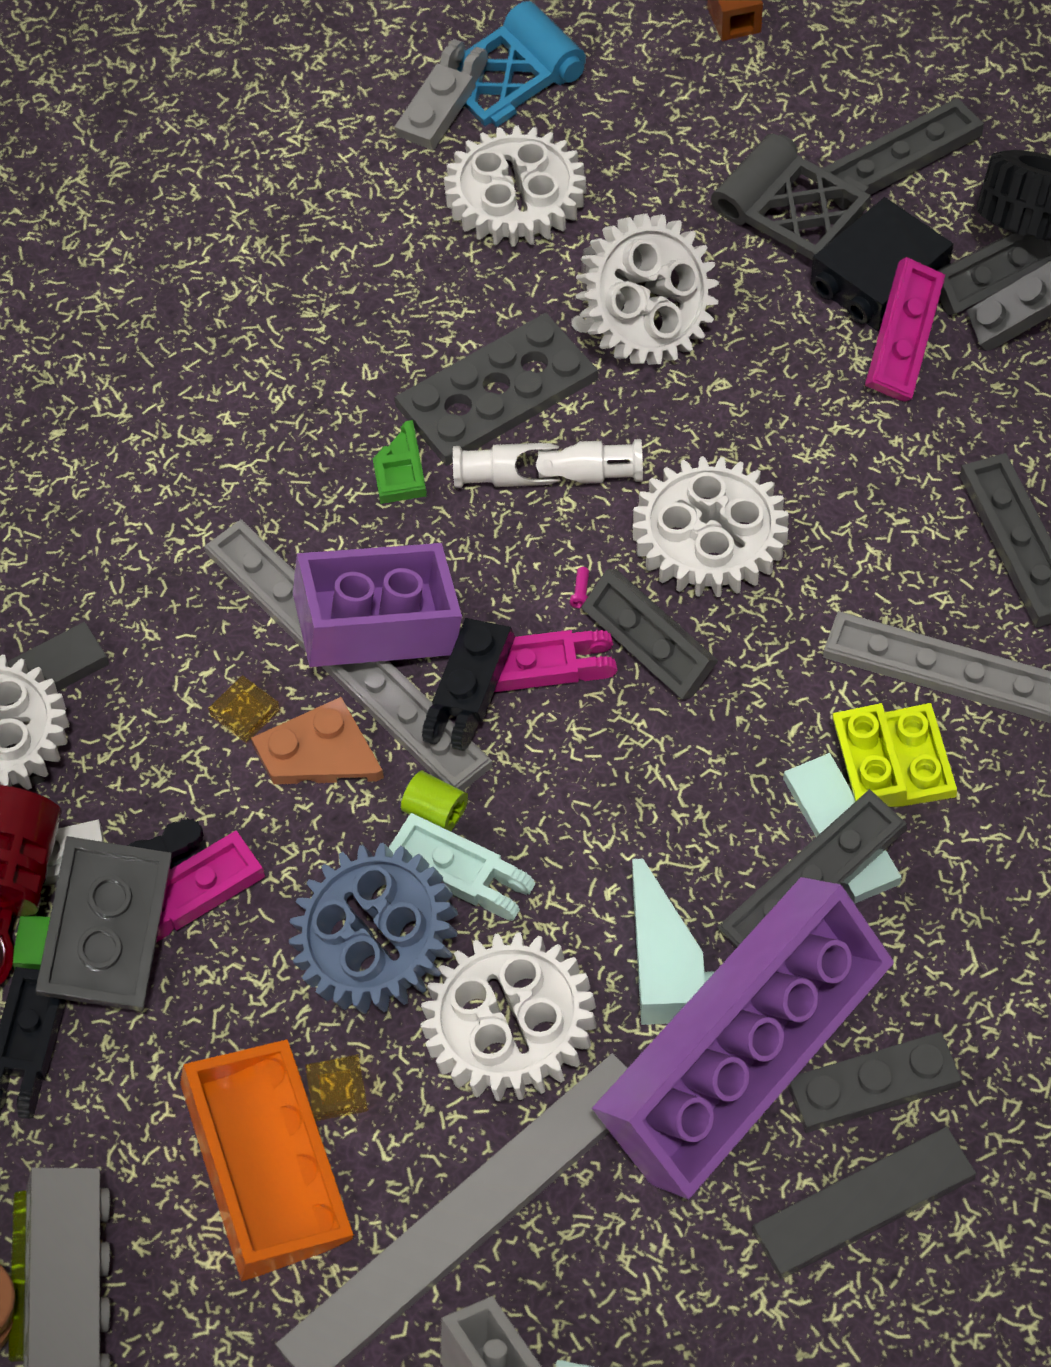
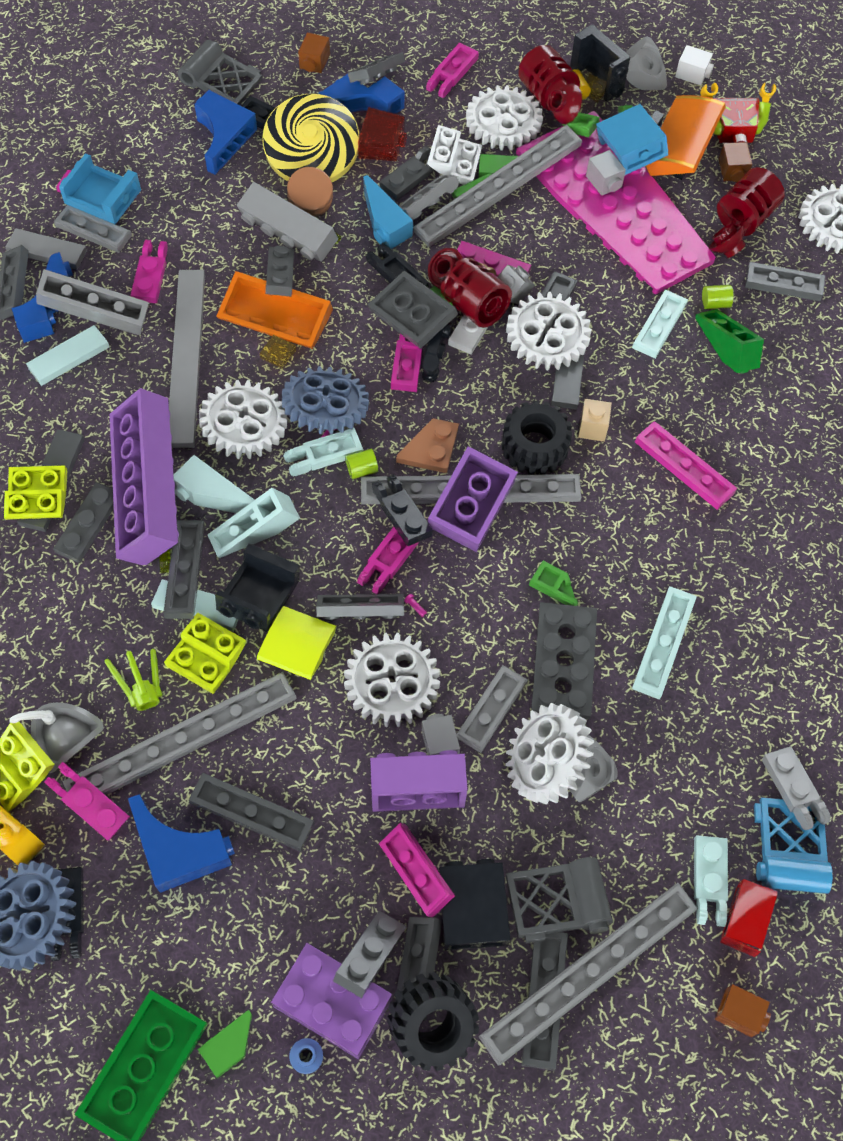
camera: 125 degrees right, 5 degrees up
clear yellow tile [208,675,280,743] -> none
white gear [444,126,586,246] -> none
white piece [453,439,643,489] -> none
none -> neon yellow slope [4,466,67,520]
none -> lime plant [105,649,163,711]
none -> light aqua slope [208,488,300,558]
none -> black panel [215,544,300,632]
none -> neon yellow slope [257,606,336,680]
none -> dark grey plate [265,245,294,297]
none -> medium lavender brick [370,750,467,812]
none -> light grey brick [421,714,460,755]
none -> light grey tile [456,665,528,753]
none -> light grey tile [478,883,698,1066]
none -> black tyre [502,401,572,475]
none -> tan brick [578,399,612,442]
none -> light aqua plate [632,586,697,700]
none -> dark pink plate [635,421,737,510]
none -> light aqua hinge [694,835,728,927]
none -> red piece [720,879,778,957]

